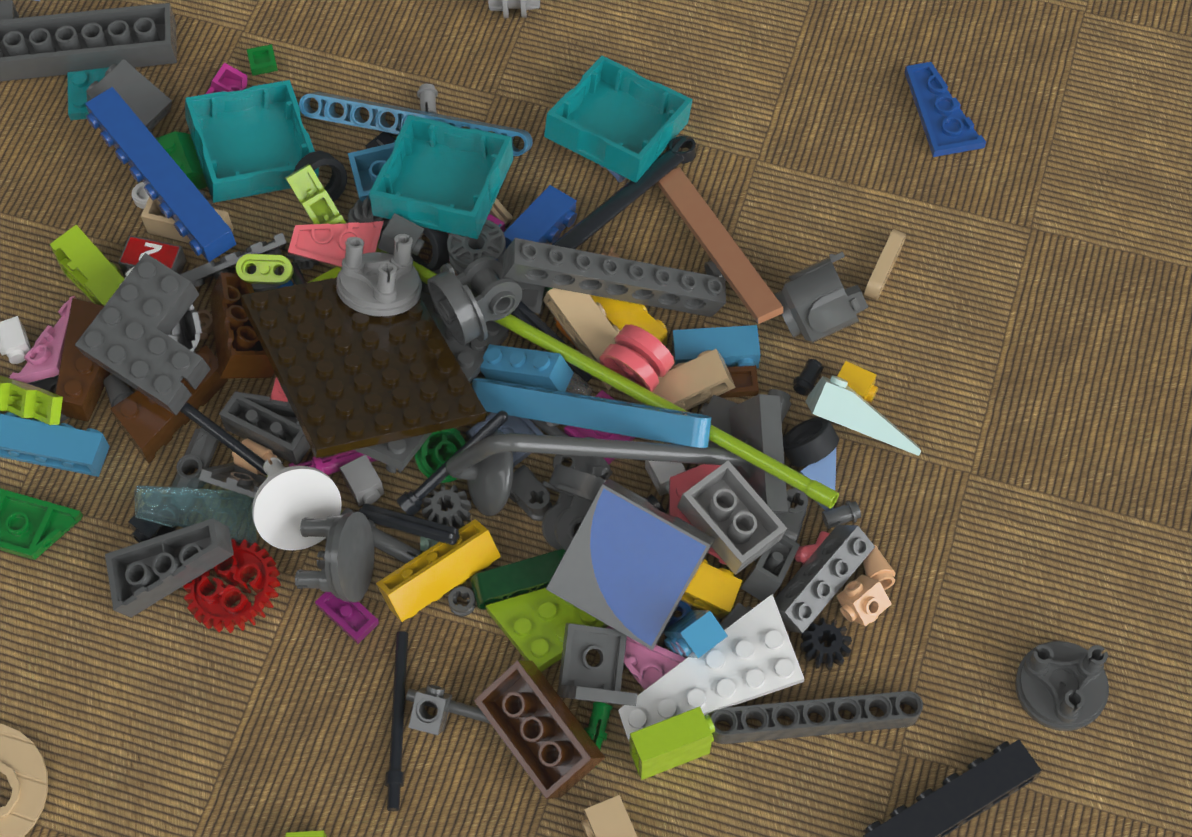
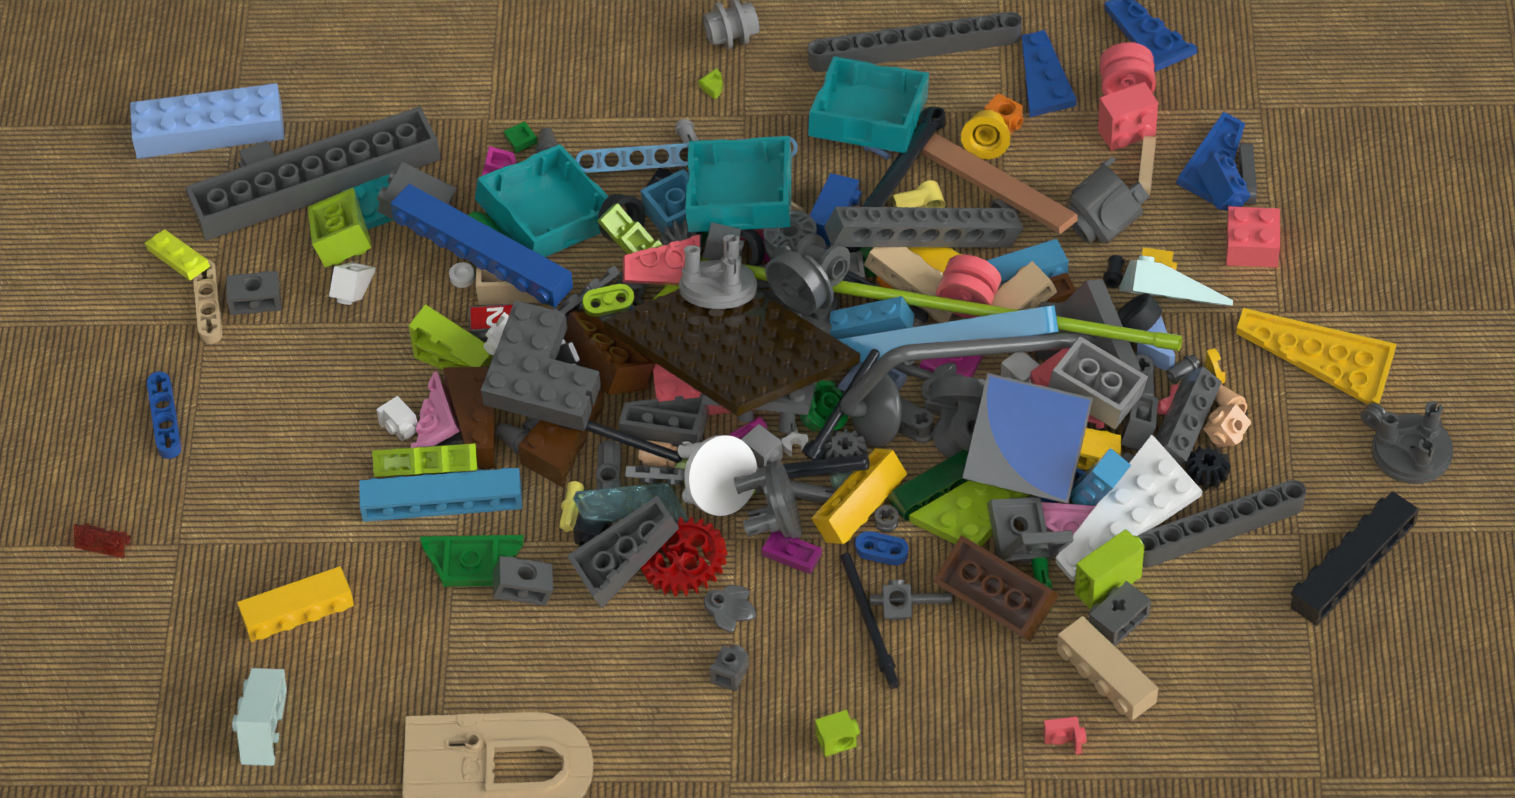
camera: 15 degrees left, 10 degrees down
none -> lime slope [307,188,371,268]
none -> white slope [329,262,375,305]
none -> dark grey brick [493,556,553,606]
none -> dark grey cone [535,128,558,154]
none -> light yellow axle [559,481,584,532]
none -> lime tile [698,68,723,100]
none -> dark grey plate [704,585,756,633]
none -> dark grey brick [710,645,749,692]
none -> white bar [782,422,808,457]
none -> dark grey beam [808,12,1022,72]
none -> blue plate [855,531,909,565]
none -> light yellow piece [892,180,946,208]
none -> yellow piece [961,110,1011,159]
none -> orange brick [984,93,1024,134]
none -> blue wing [1022,30,1077,118]
none -> dark grey brick [1089,581,1151,646]
none -> coral brick [1098,82,1158,151]
none -> coral wheel [1099,42,1156,96]
none -> blue wing [1176,112,1245,204]
none -> blue brick [1198,154,1251,211]
none -> yellow tile [1205,348,1225,384]
none -> coral brick [1226,206,1280,267]
none -> yellow wing [1236,308,1396,405]
none -> dark grey beam [1239,143,1257,205]
none -> dark grey bush [1360,403,1387,429]

